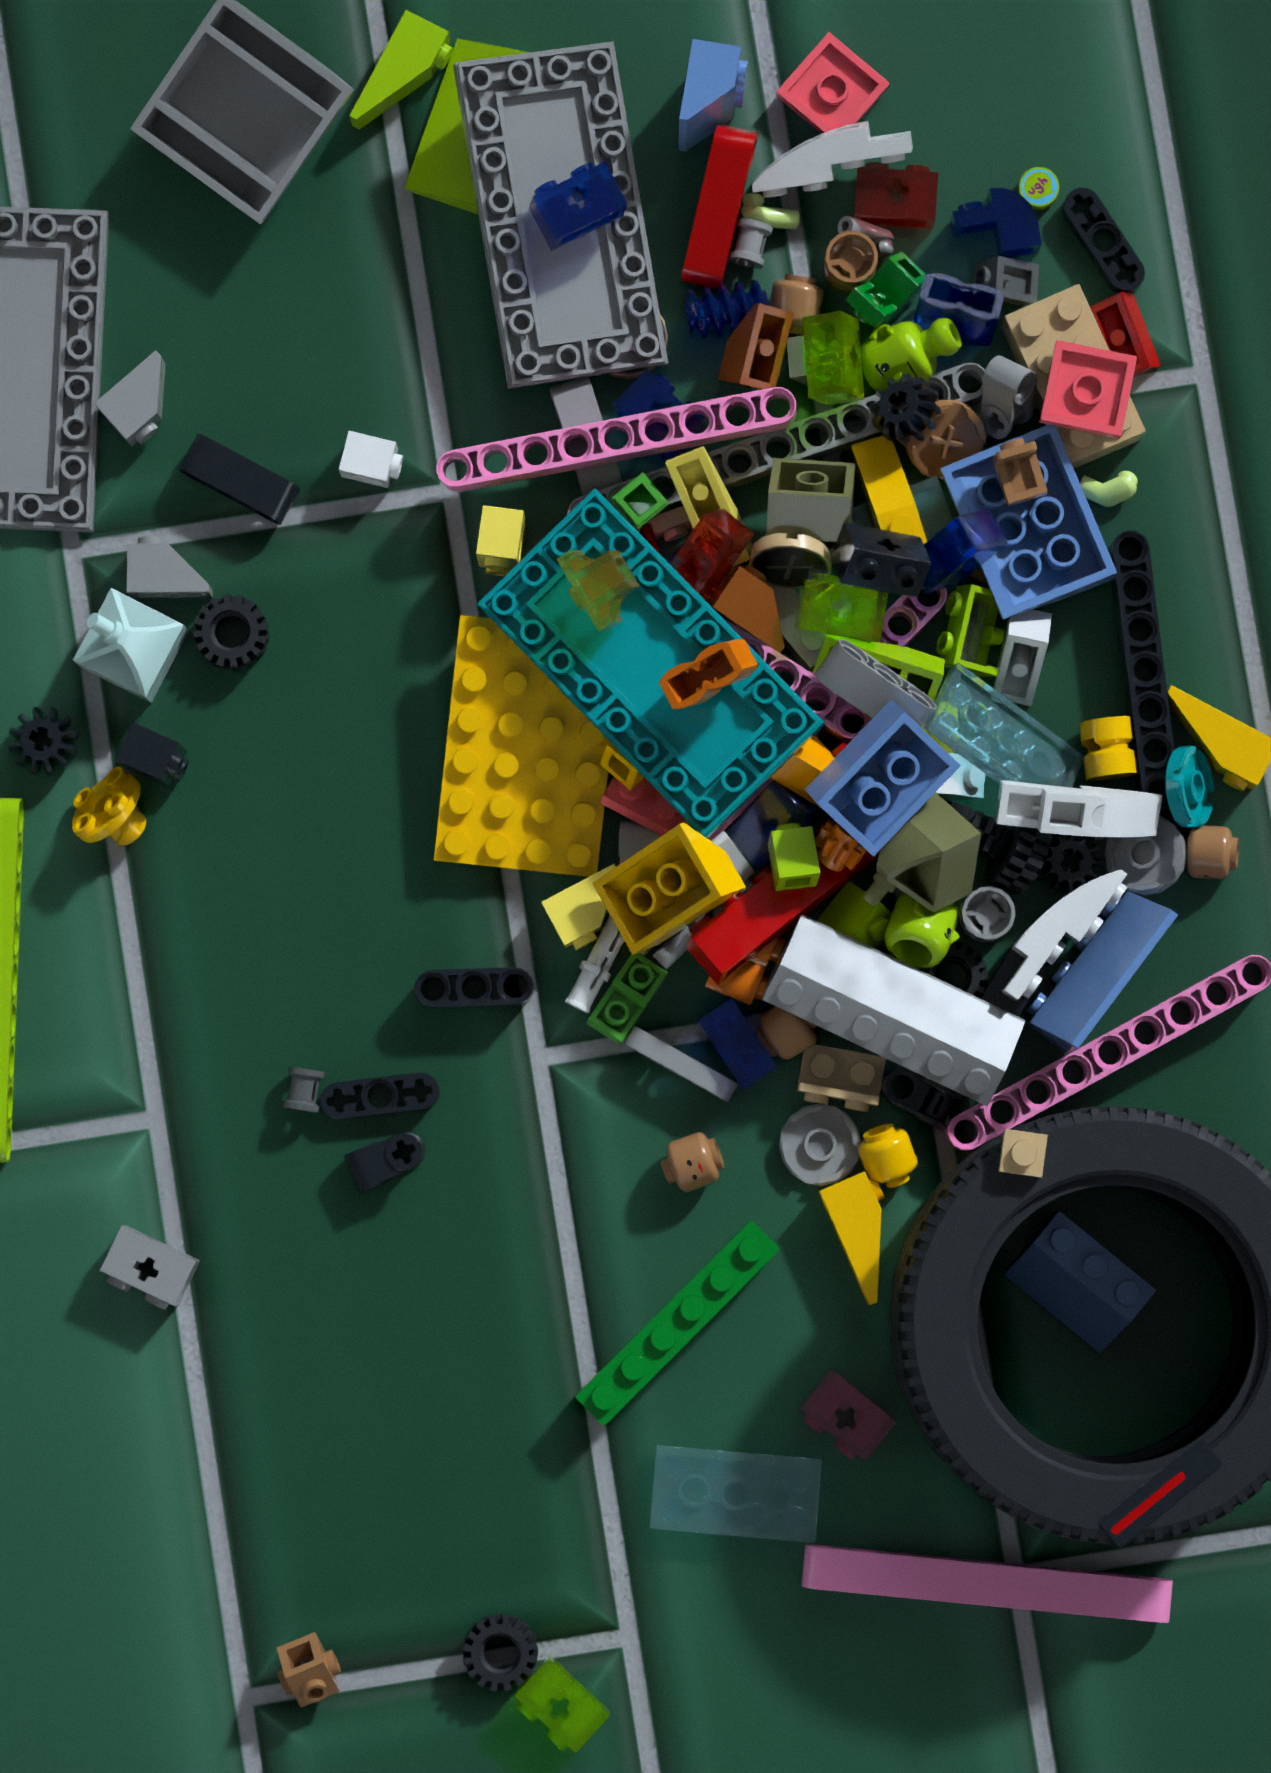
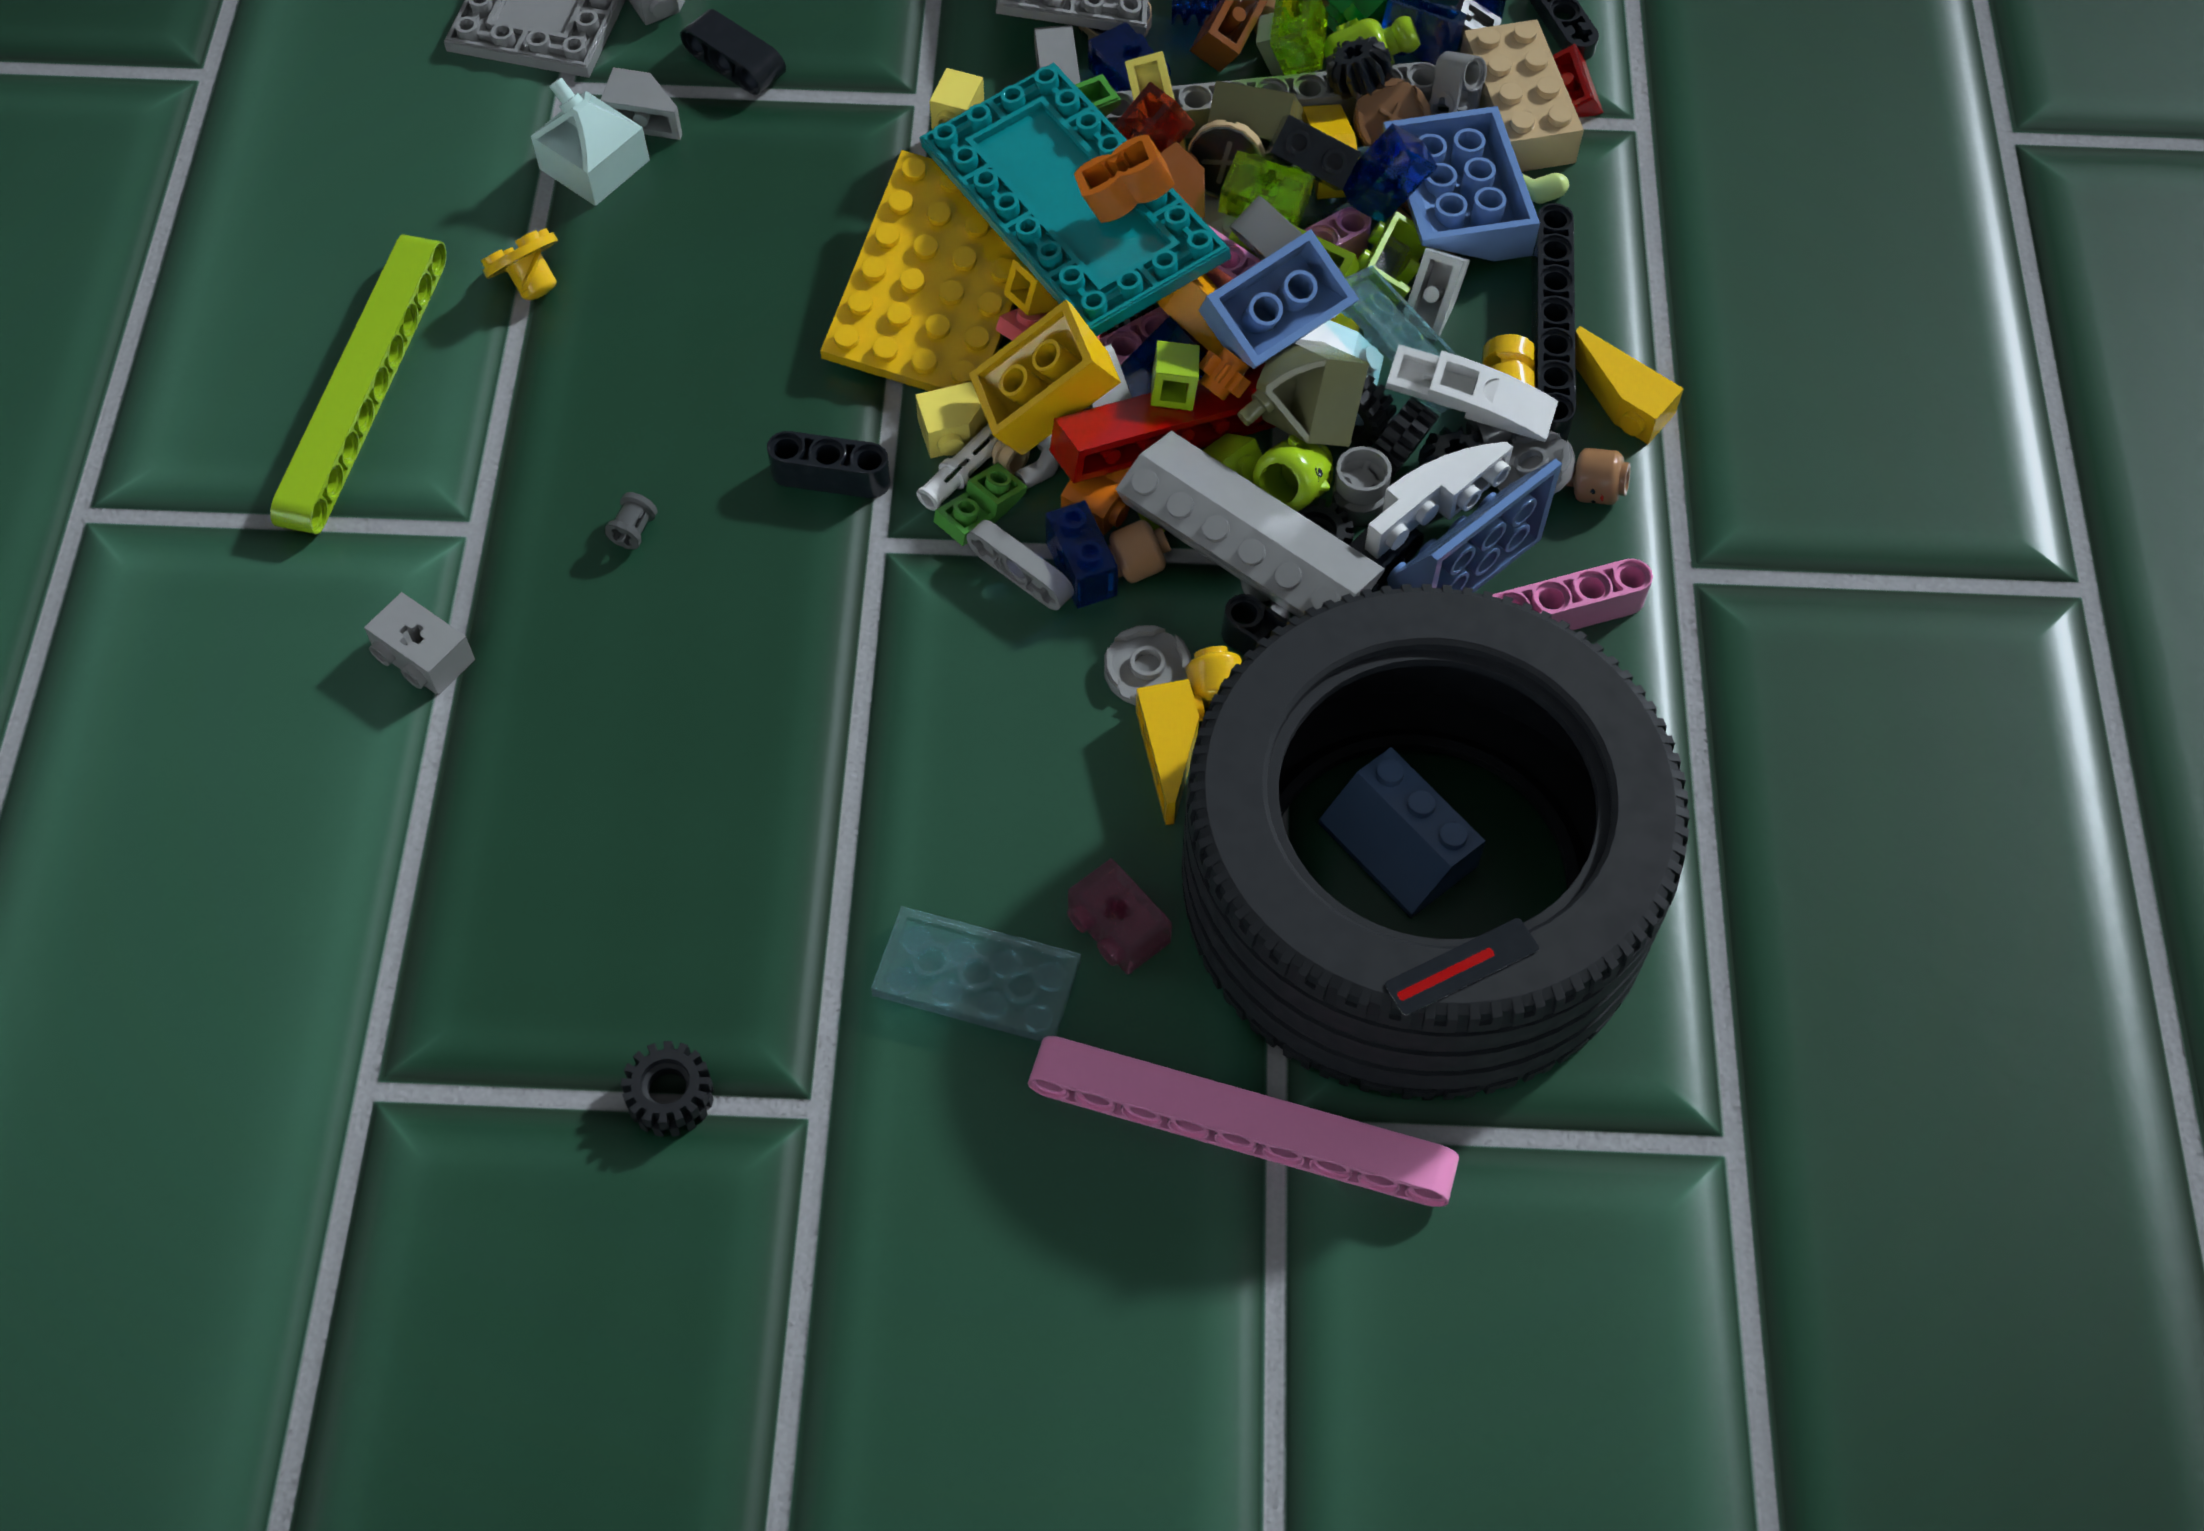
camera: 10 degrees right, 25 degrees down
black gear [8,707,79,776] -> none
black brick [116,722,189,788] -> none
black tyre [193,594,270,671] -> none
medium nougat brick [277,1632,341,1708] -> none
black beam [320,1072,440,1120] -> none
white brick [339,431,403,488] -> none
black piece [343,1132,426,1194] -> none
bright pink beam [436,387,797,492] -> none
clear neon green brick [514,1654,610,1753] -> none
clear yellow brick [557,550,640,631] -> none
green brick [575,1220,780,1426] -> none
medium nougat head [661,1132,725,1192] -> none
tan bracket [796,1044,886,1112] -> none
medium nougat bracket [993,438,1048,507] -> none
tan plate [998,1129,1048,1178] -> none
coral plate [1039,340,1137,439] -> none
teal tile [1166,746,1214,828] -> none

